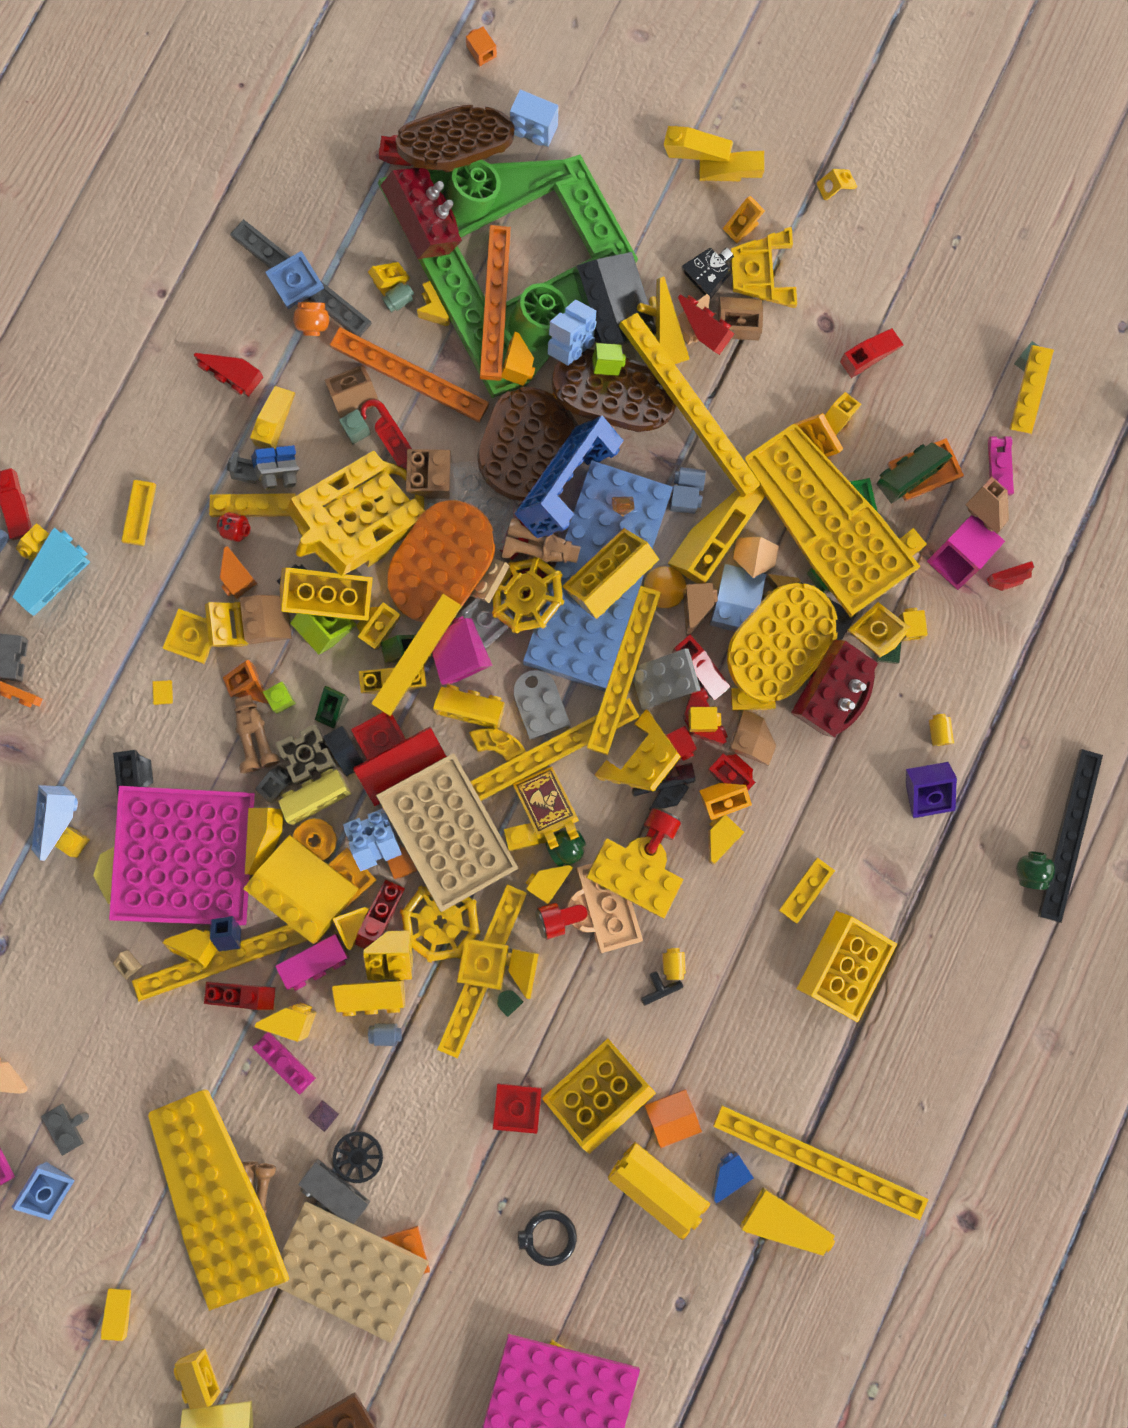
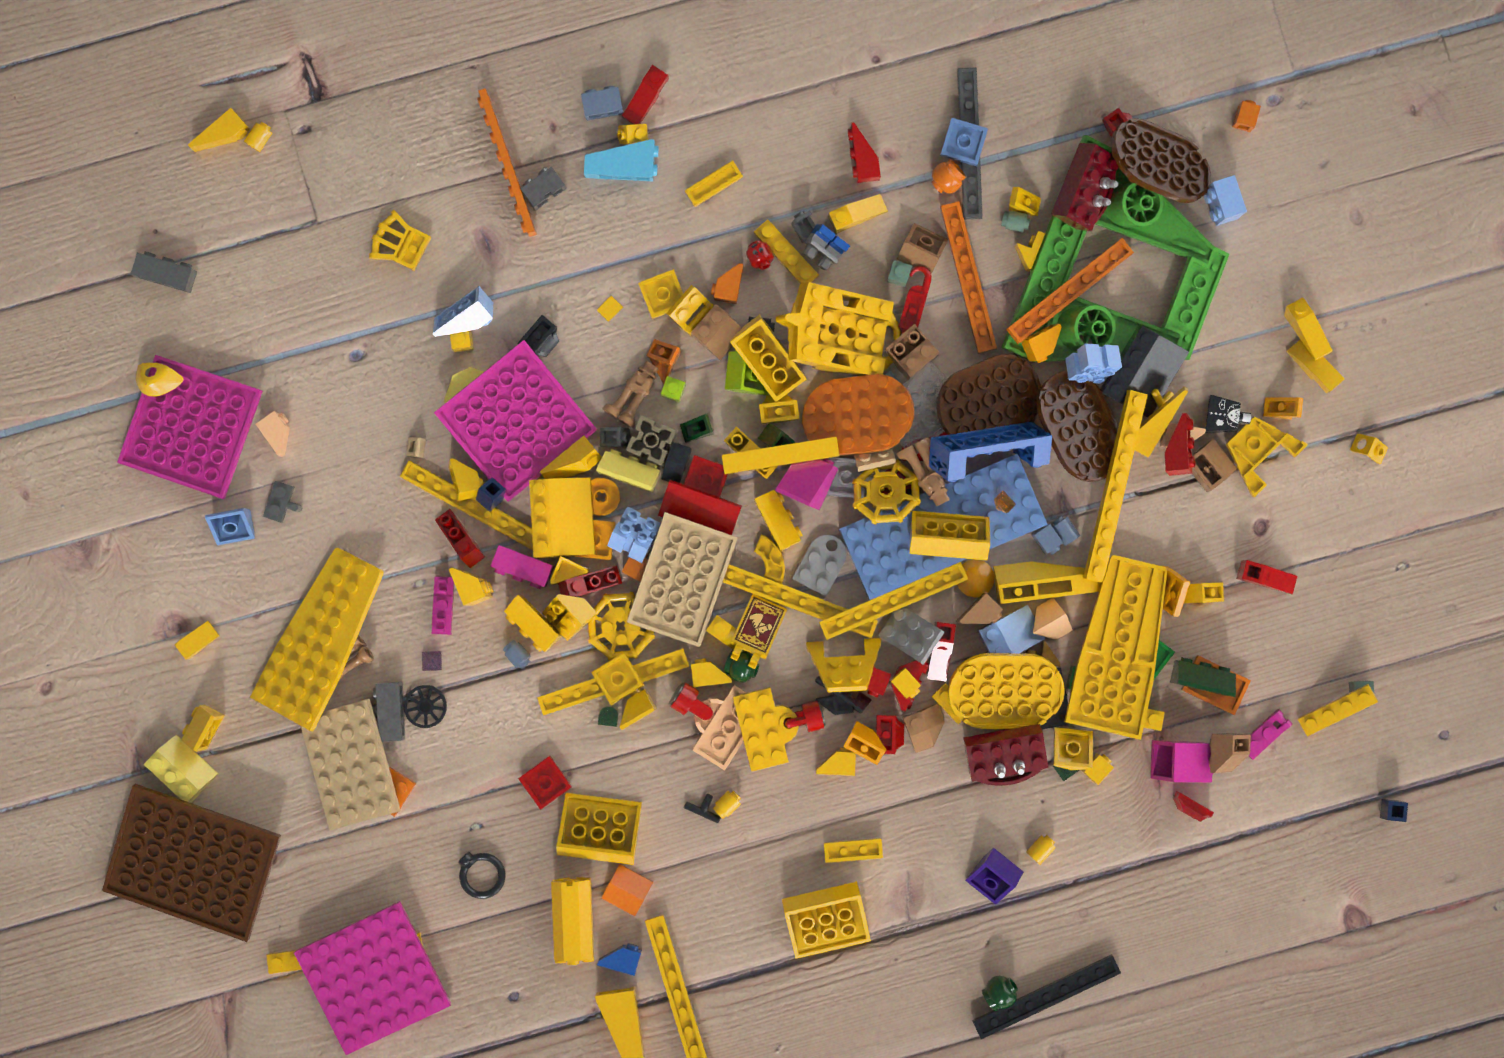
camera: 60 degrees right, 5 degrees up
lime brick [592,343,626,375] -> none

